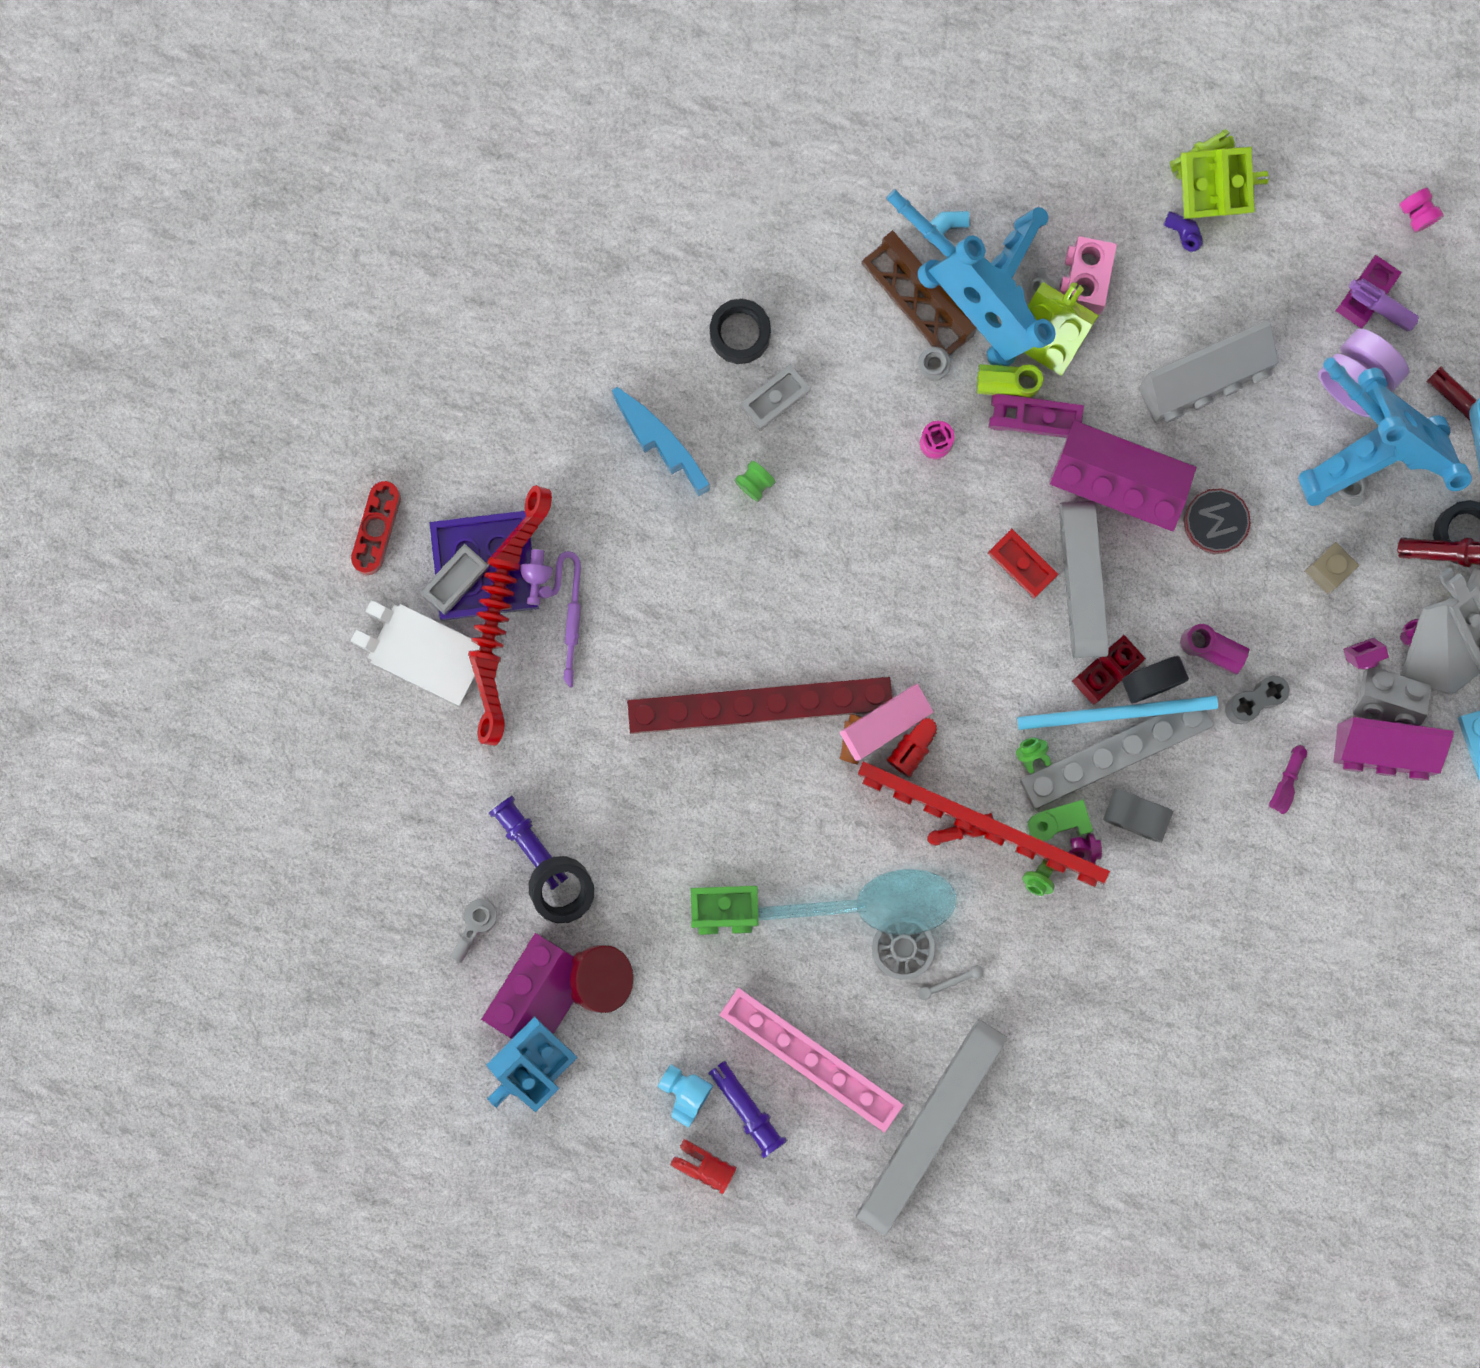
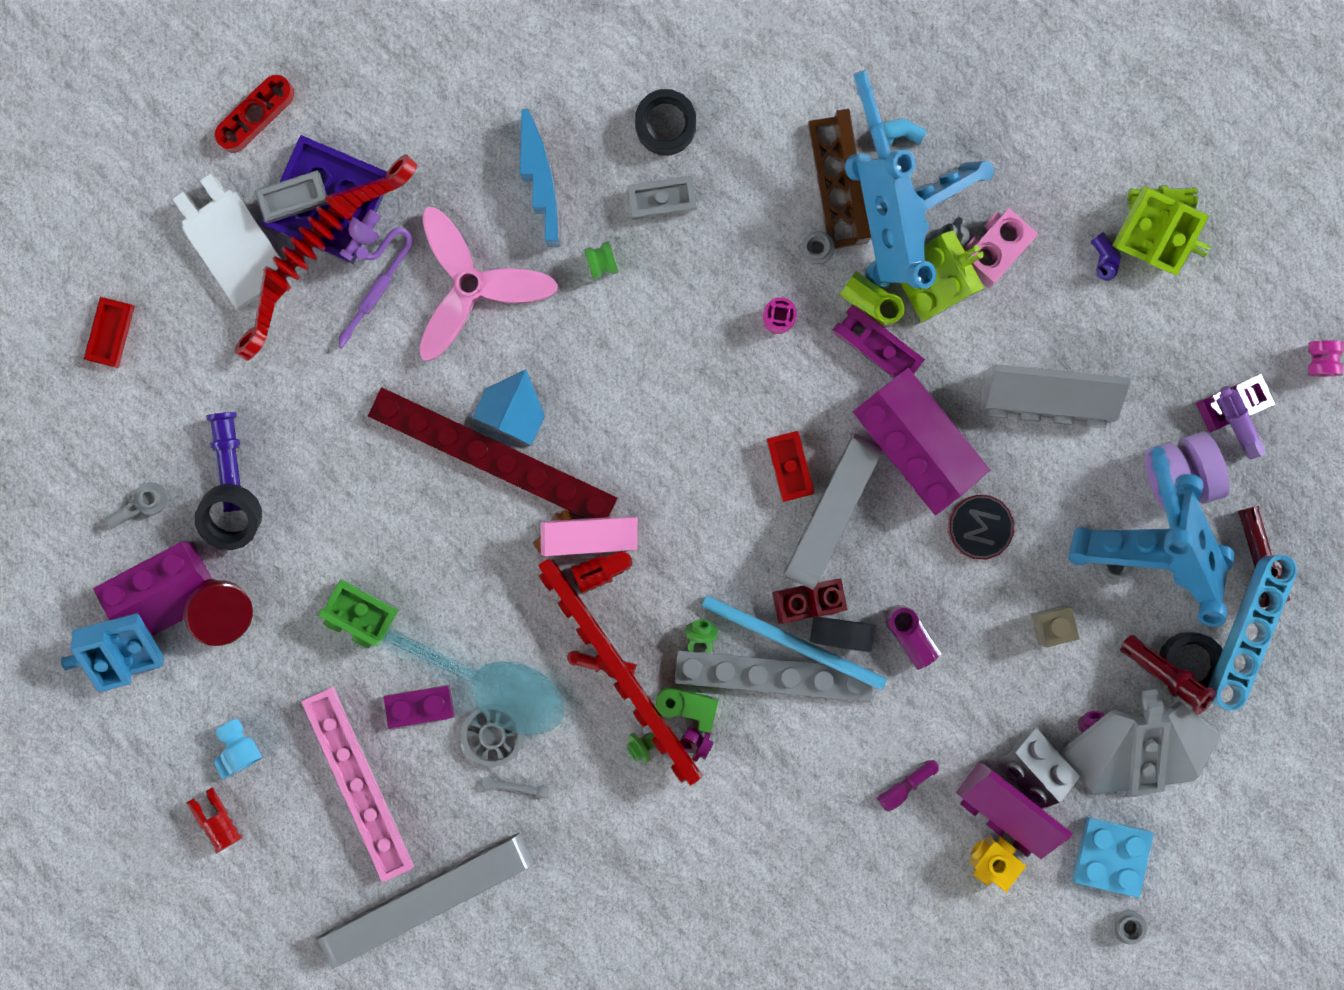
camera: 35 degrees right, 5 degrees up
dark purple pin [708,1060,788,1159] -> none
dark grey axle [1103,789,1174,843] -> none
dark grey axle [1225,675,1290,725] -> none
magenta plate [1343,637,1389,669] -> none
none -> red tile [84,297,135,369]
none -> magenta plate [383,684,455,729]
none -> bright pink piece [420,207,558,361]
none -> dark azure slope [472,369,545,445]
none -> yellow brick [969,835,1026,893]

